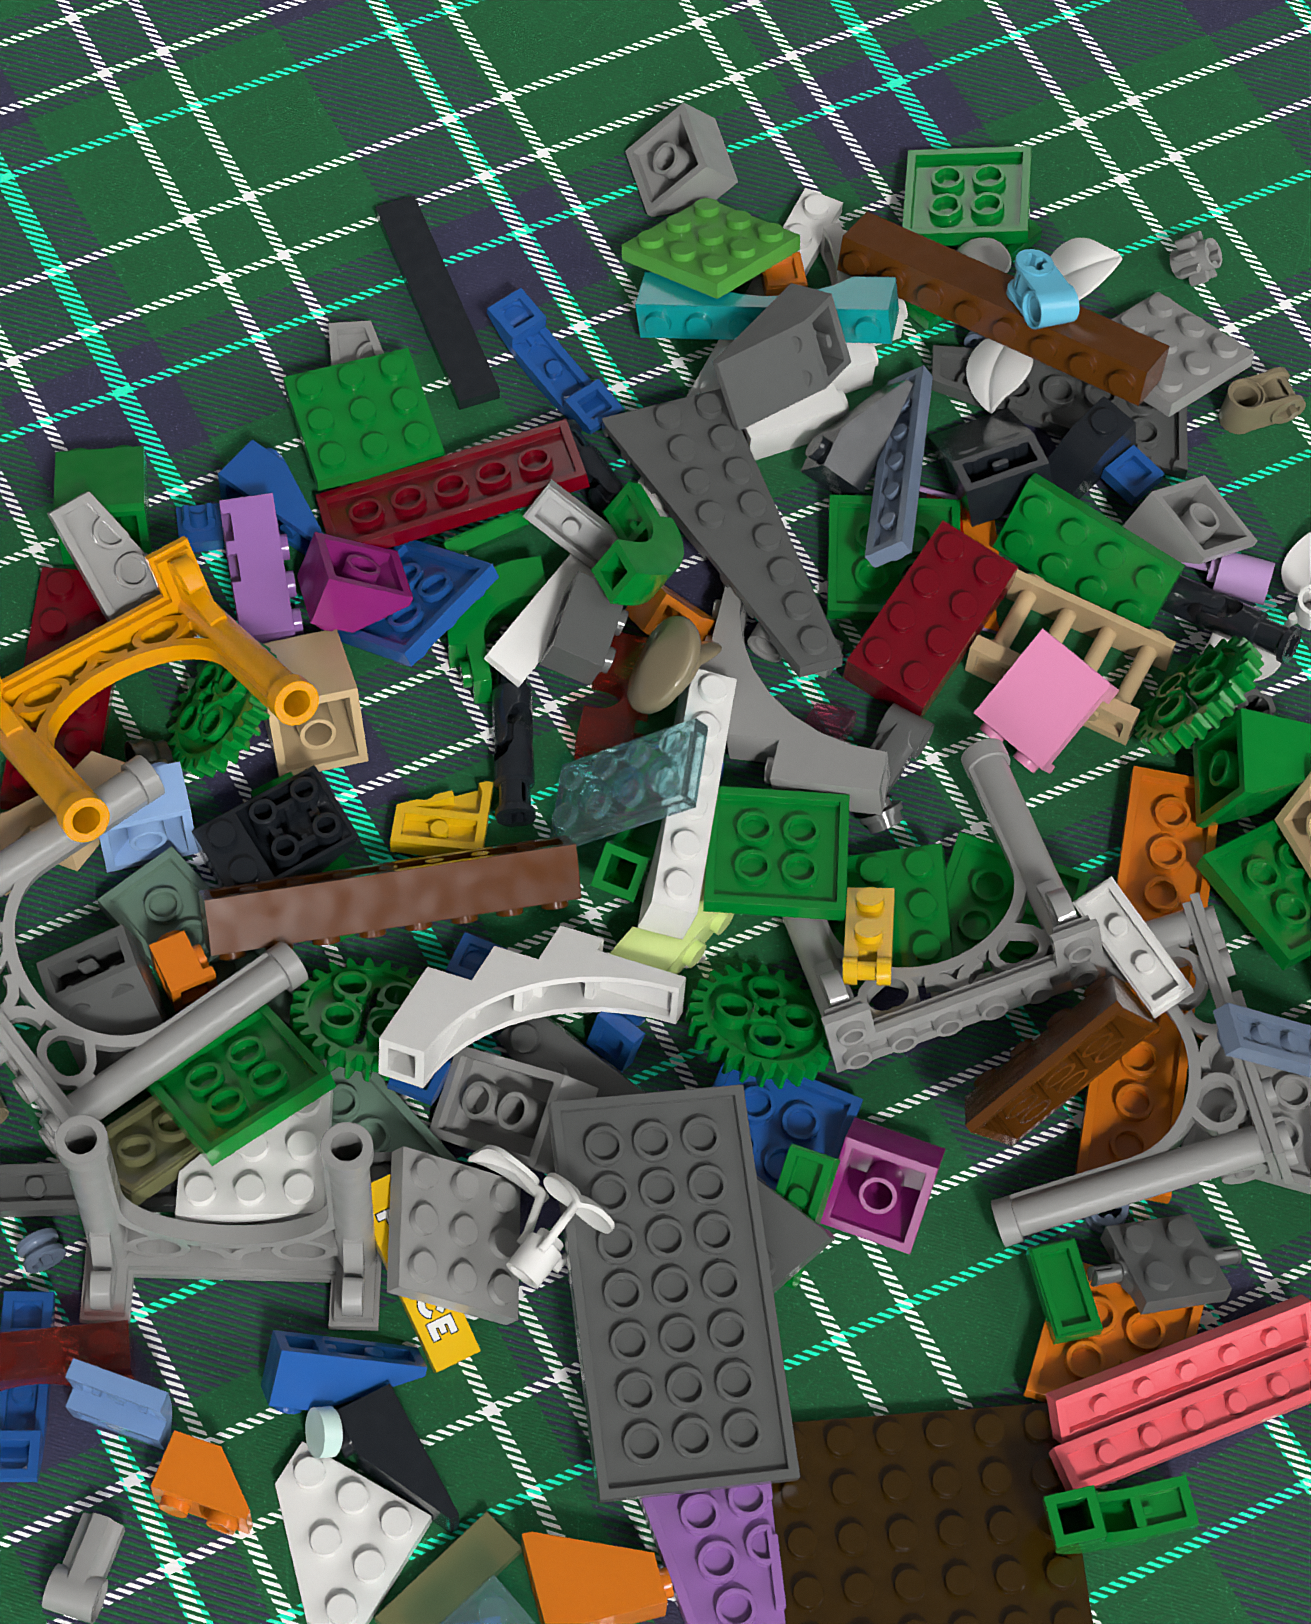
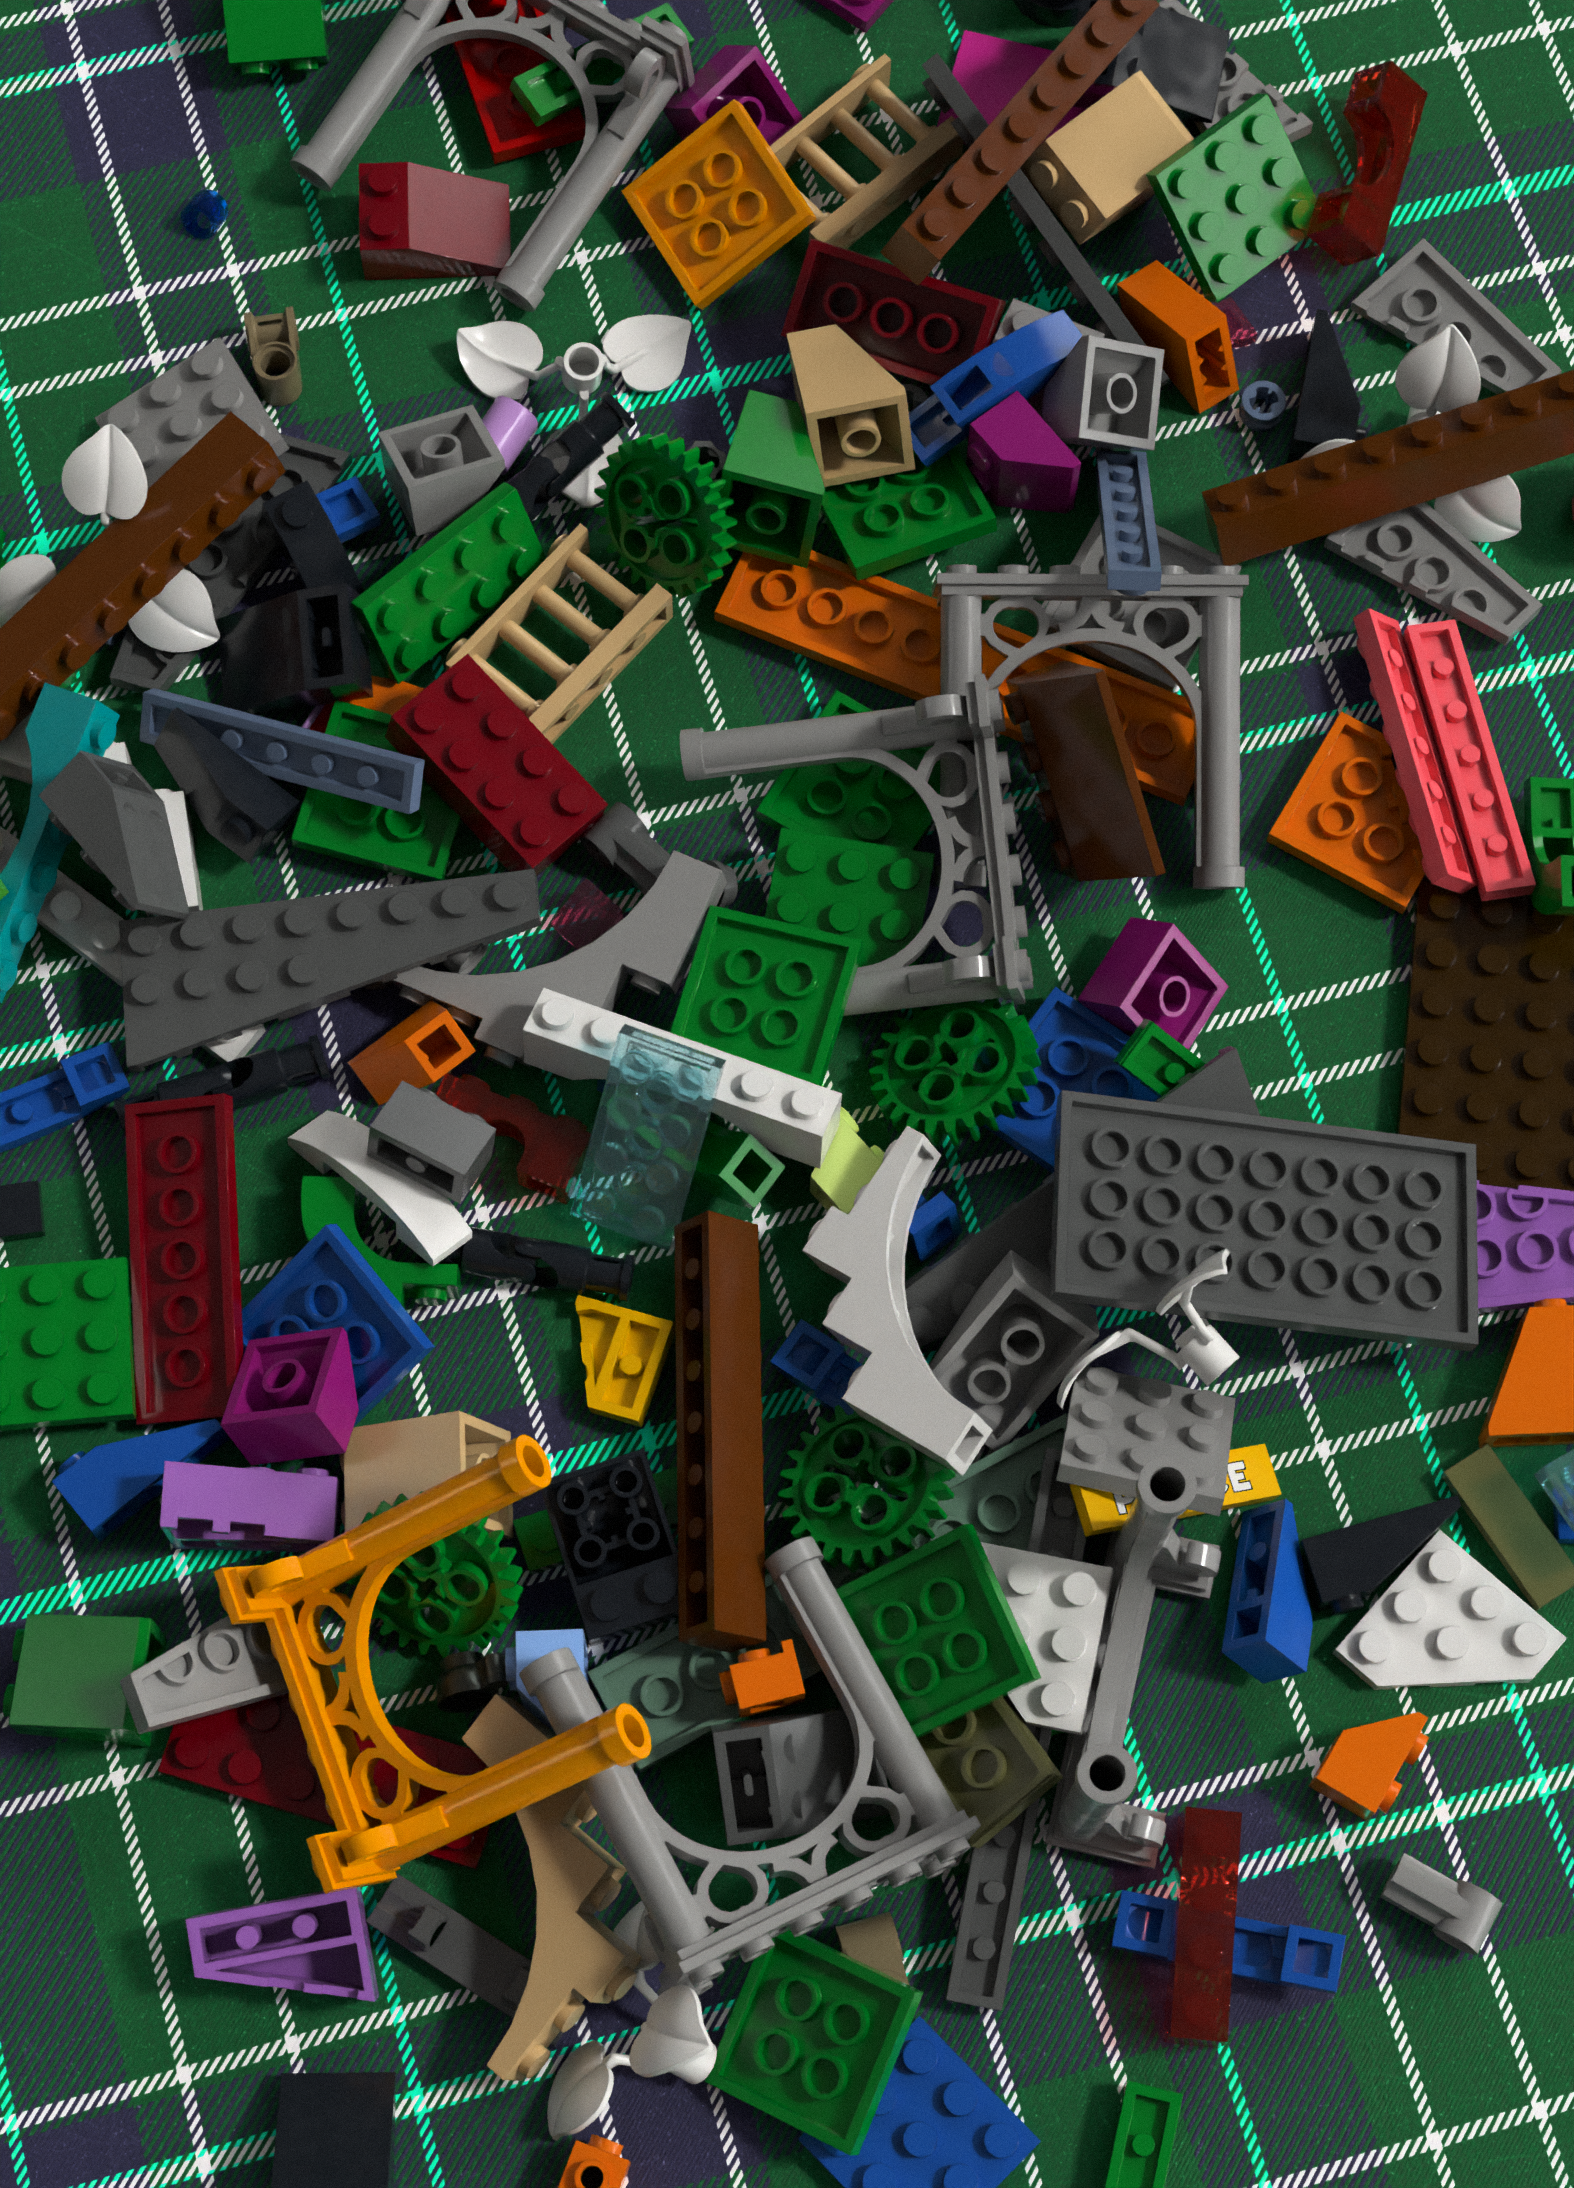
camera: 75 degrees left, 10 degrees up
sand blue bush [15,1228,66,1274] -> none
medium blue slope [65,1358,172,1451] -> none
blue tile [176,503,225,552] -> none
light aqua tile [305,1406,343,1459] -> none
green tile [439,509,529,555] -> none
light grey tile [523,479,619,569] -> none
green arch [591,482,684,606] -> none
dark tan piece [627,616,722,714] -> none
yellow plate [843,887,895,986] -> none
bright pink panel [974,629,1120,774] -> none
medium azure piece [1006,249,1080,329] -> none
green tile [1026,1238,1103,1345] -> none
white tile [1072,876,1194,1019] -> none
dark grey plate [1087,1214,1242,1315] -> none
light grey gear [1170,231,1222,287] -> none

